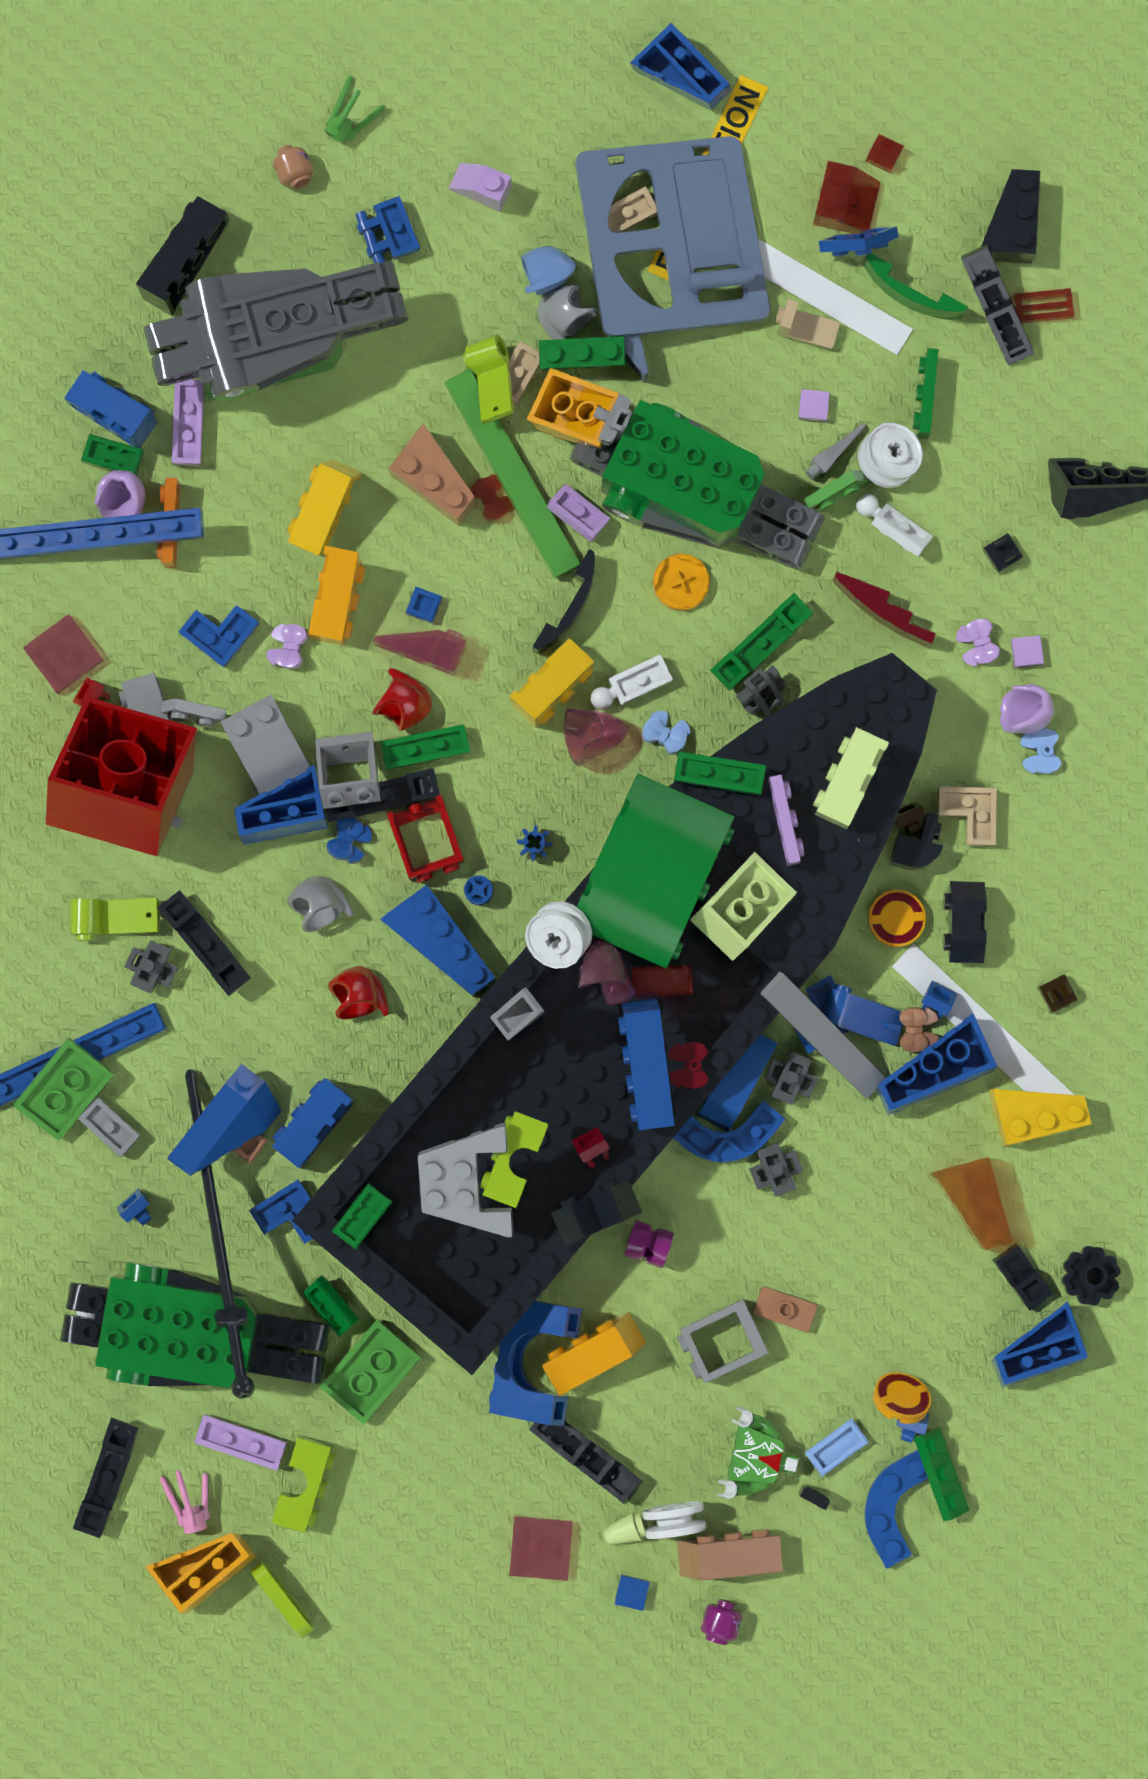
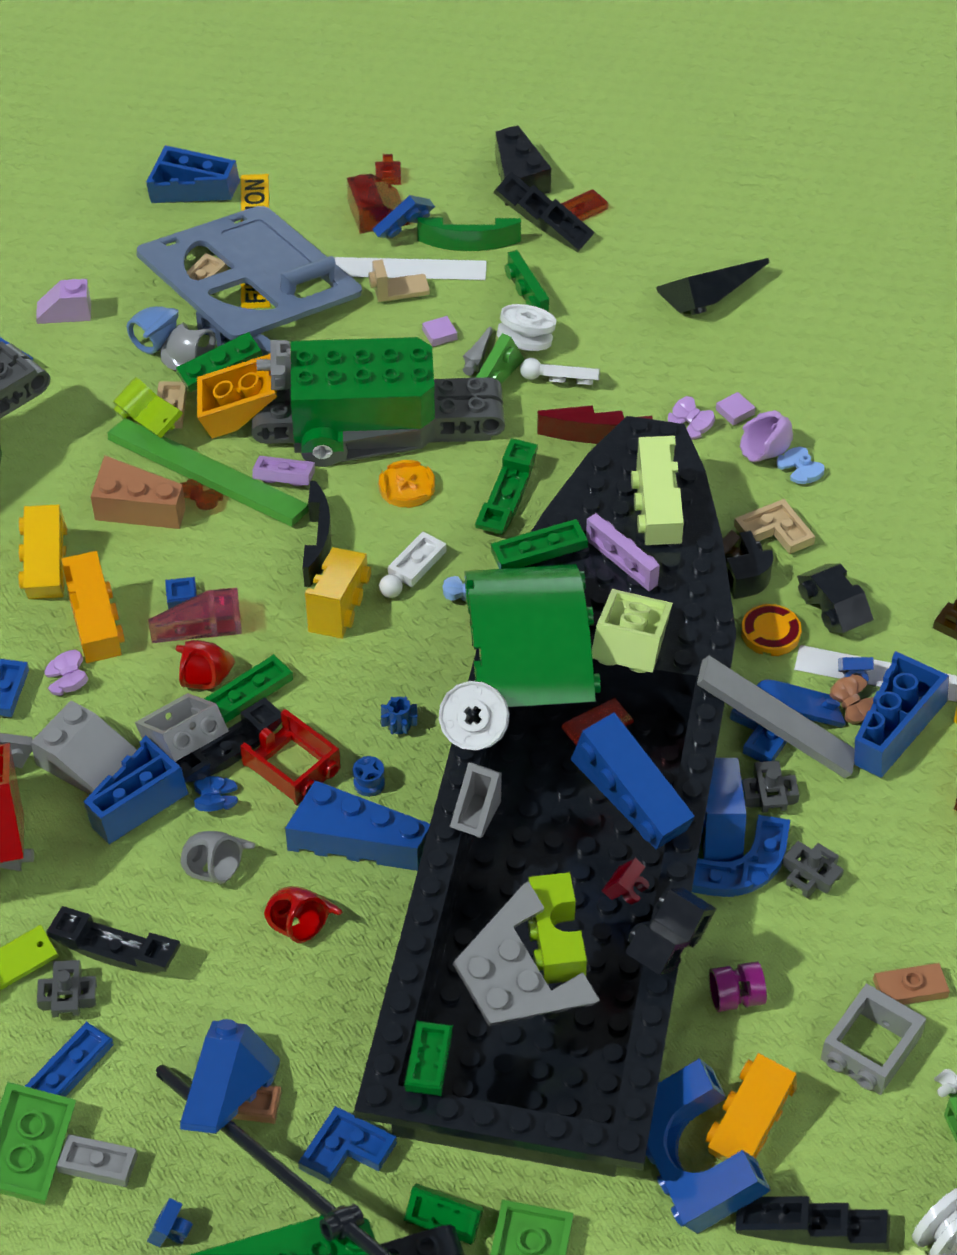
camera: 30 degrees left, 35 degrees down
blue wedge [272,1078,356,1169] -> none
clear pink helmet [564,708,629,766] -> none
clear pink helmet [578,939,635,1006] -> none
dark red piece [668,1042,708,1089] -> none
dark grey piece [736,665,787,716] -> none
black tile [983,533,1023,574] -> none

